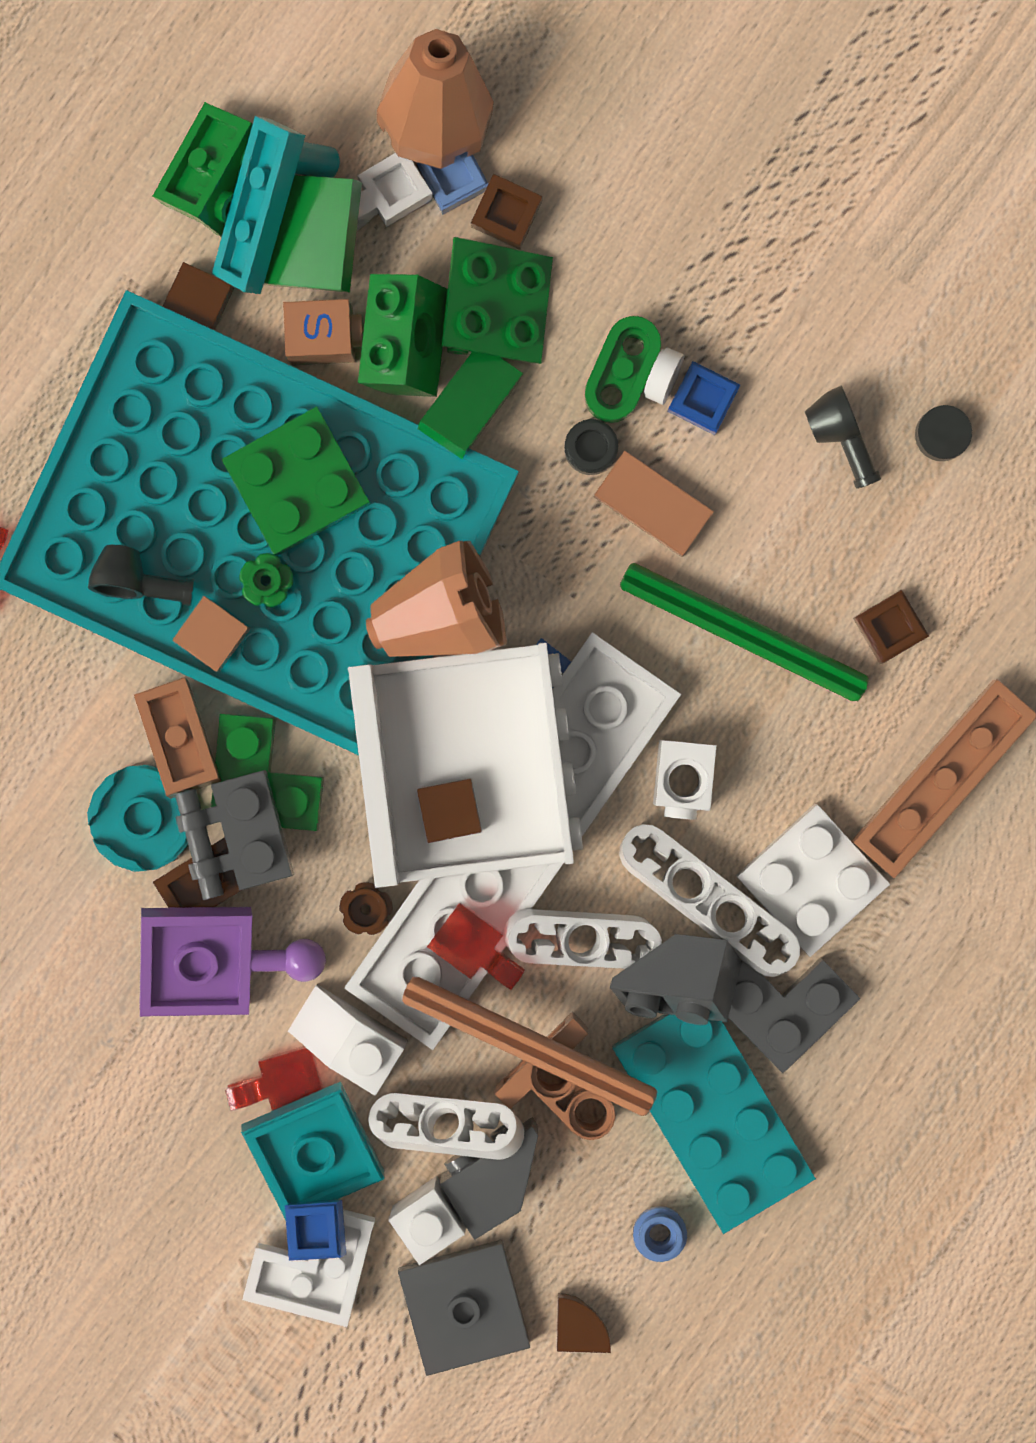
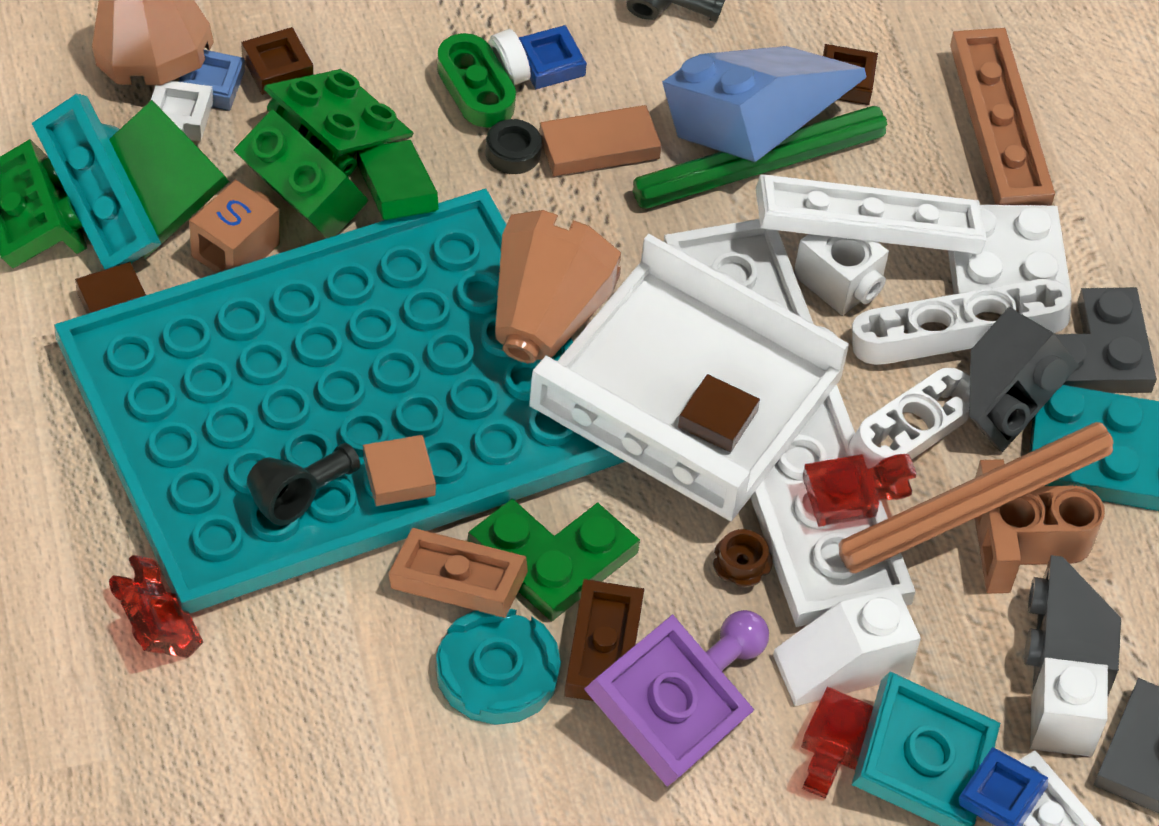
camera: 60 degrees left, 35 degrees down
dark grey plate [175,770,294,900] -> none
green plate [221,406,371,556] -> none
green plate [239,553,293,607] -> none
white beam [368,1093,524,1160] -> none
none -> medium blue slope [662,46,867,162]
none -> white tile [756,174,987,254]

